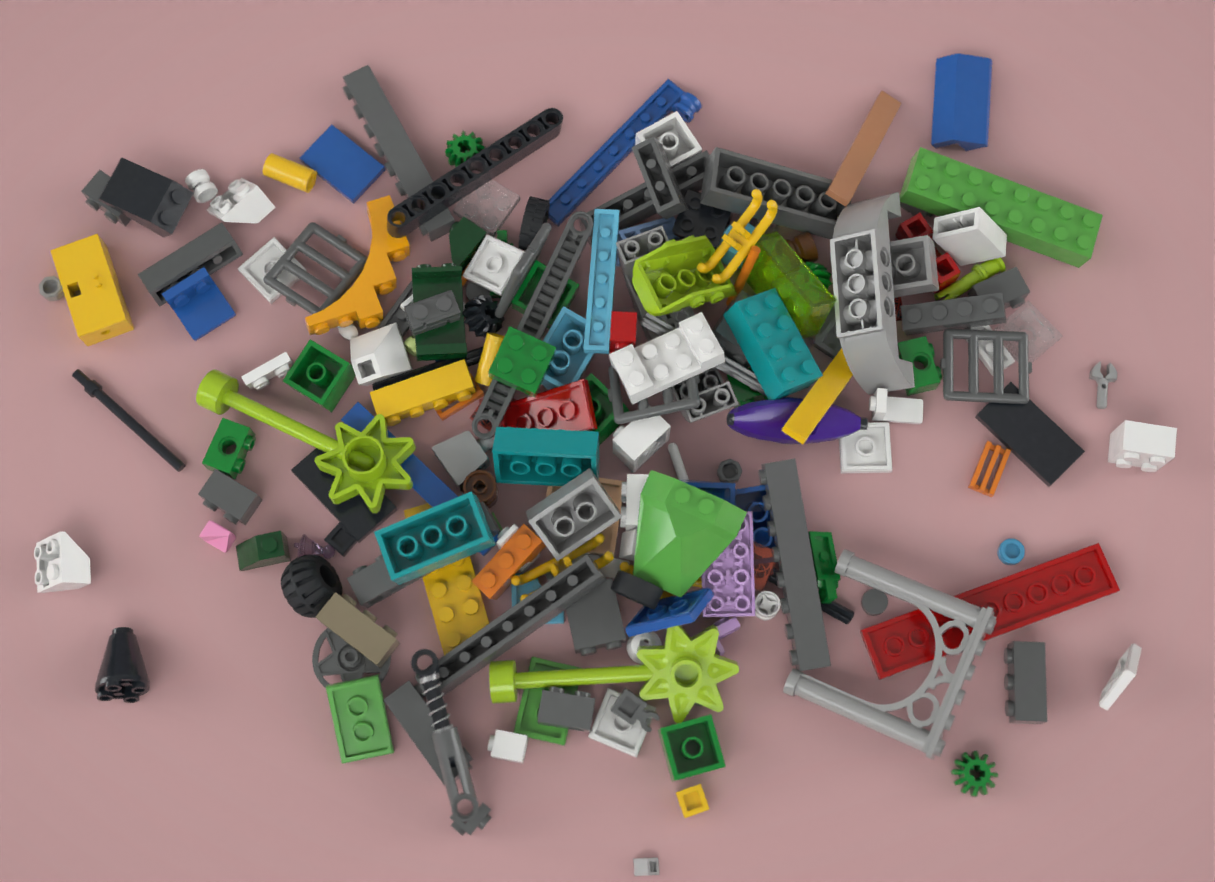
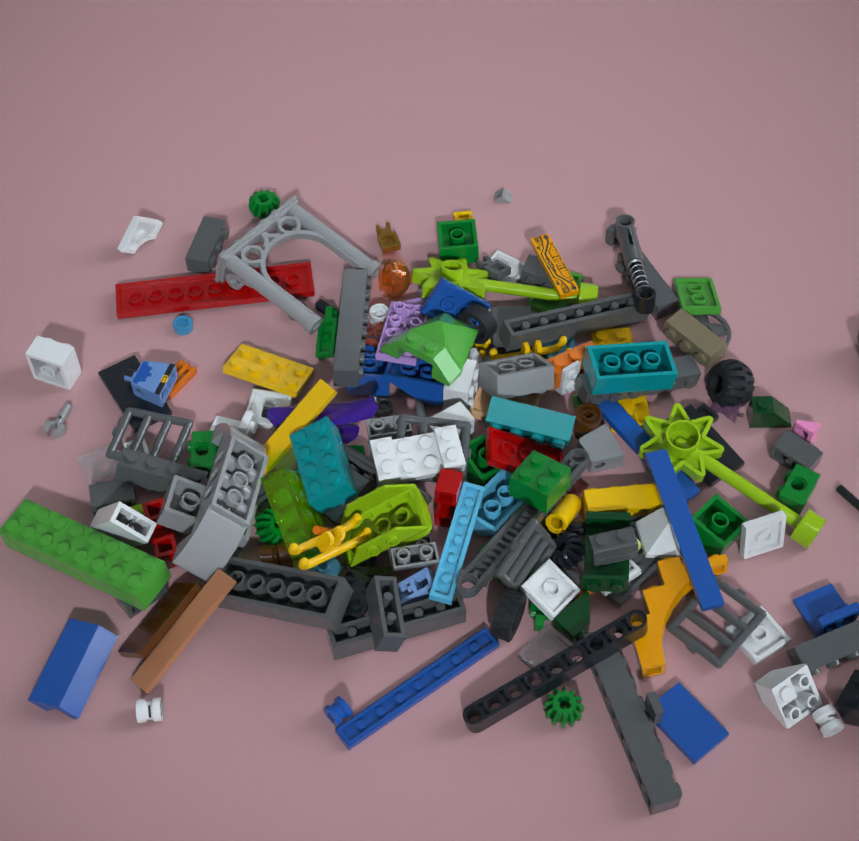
camera: 170 degrees left, 20 degrees down
yellow pin [263,153,317,193] -> none
white brick [487,729,529,764] -> none
white brick [635,111,702,168] -> none
none -> reddish brown tile [118,583,202,659]
none -> medium blue torso [124,361,178,407]
none -> white wheel [136,697,163,723]
none -> yellow plate [223,344,314,398]
none -> pearl gold plate [375,222,401,254]
none -> clear orange cylinder [378,259,412,298]
none -> light orange tile [530,234,579,299]
none -> dark grey tile [644,691,664,725]
none -> blue tile [645,449,725,612]

